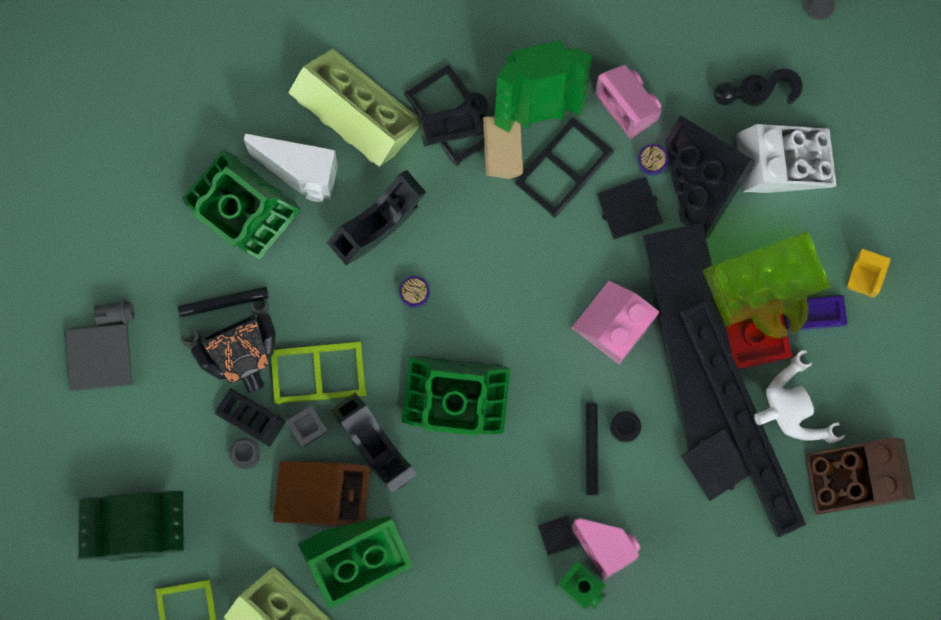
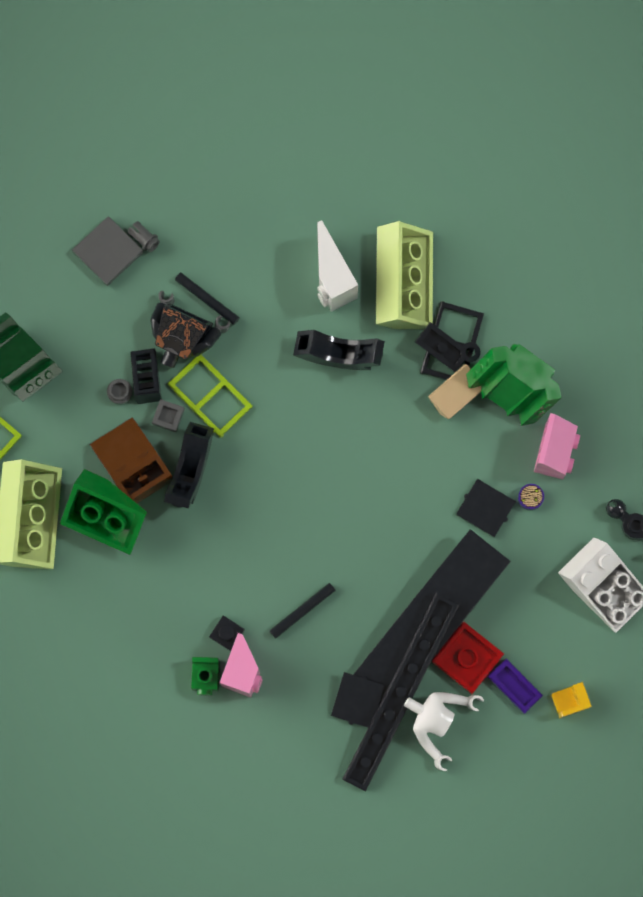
camera: 55 degrees right, 0 degrees up
green slope [182,150,301,260] -> none
tile [399,276,430,308] -> none
green slope [401,356,511,436] -> none
black window [515,117,614,218] -> none
bright pink slope [572,281,659,365] -> none
black tile [610,411,641,443] -> none
black plate [665,115,755,238] -> none
clear neon green plate [703,231,831,338] -> none
reddish brown slope [806,437,915,515] -> none

